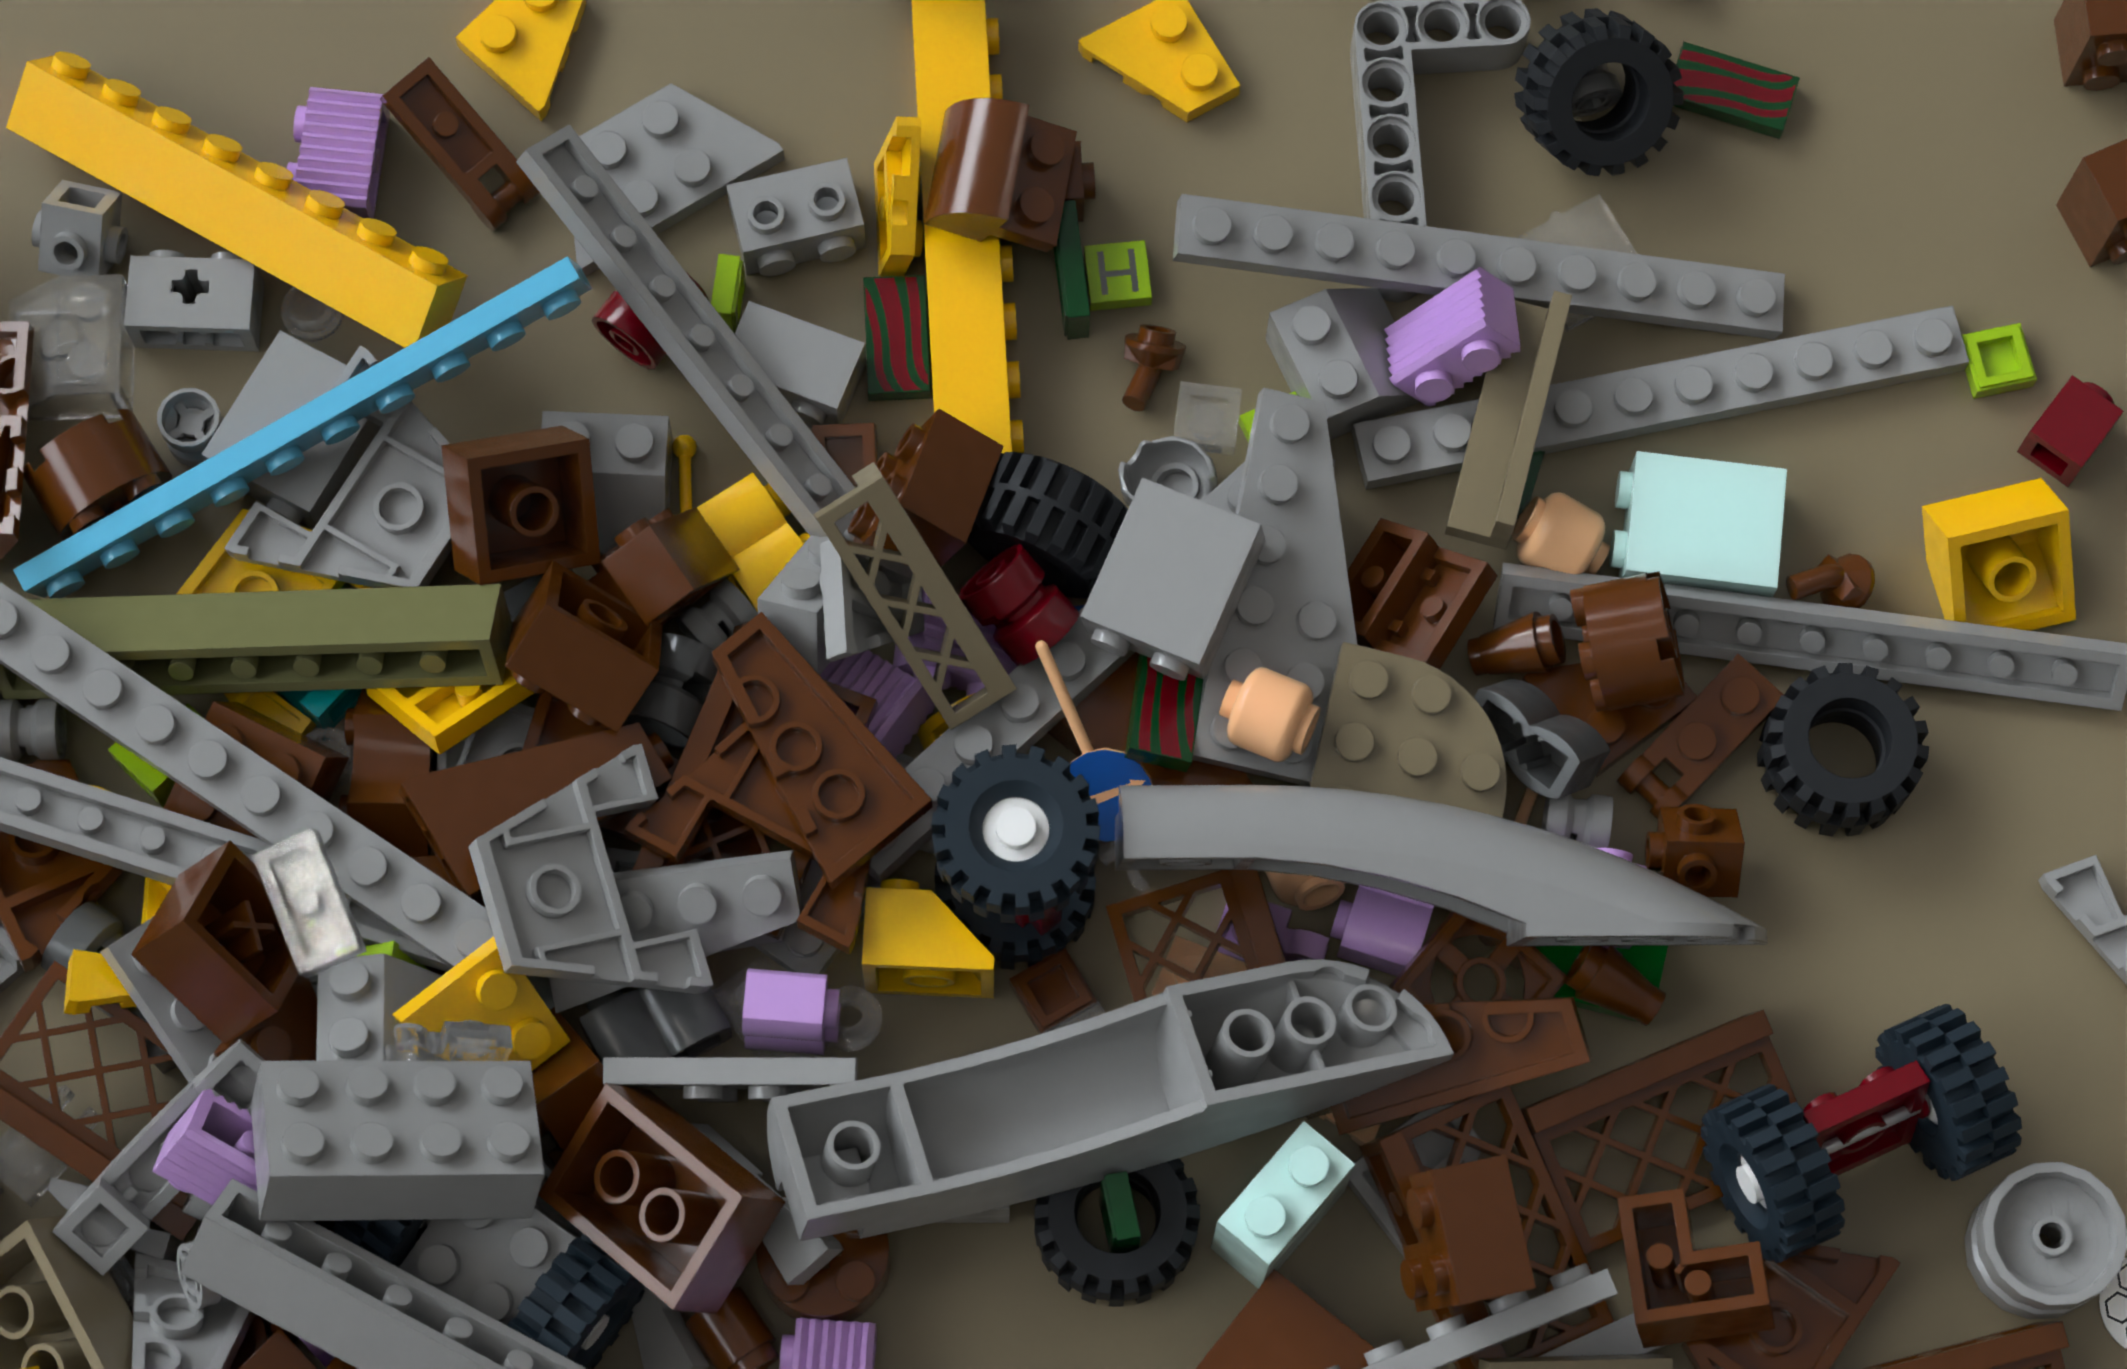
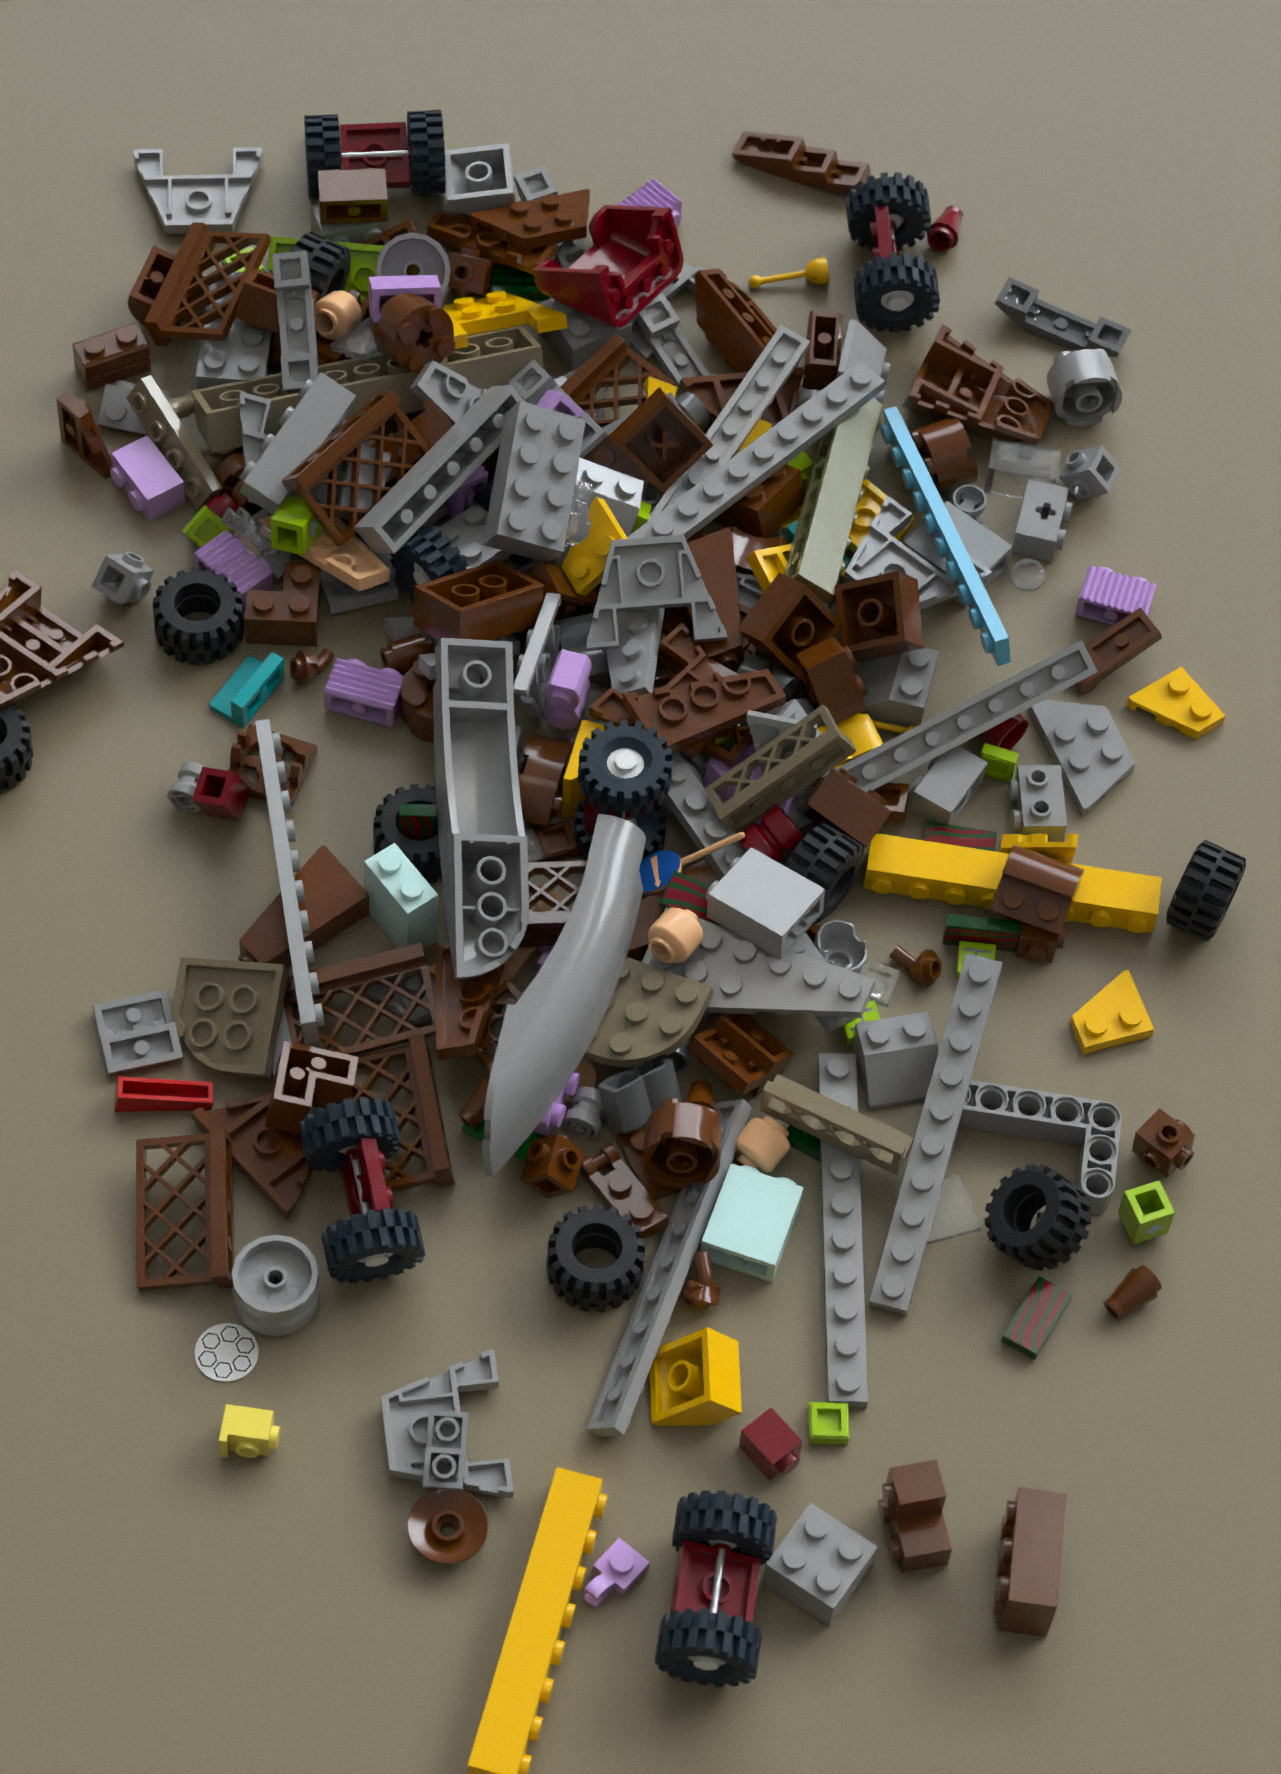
camera: 100 degrees right, 15 degrees down
yellow brick [6,51,468,348] -> none
clear plate [252,827,367,979] -> none
lavender brick [1384,267,1521,406] -> none
reddish brown brick [1400,1154,1536,1312] -> none
none -> reddish brown brick [518,733,574,826]

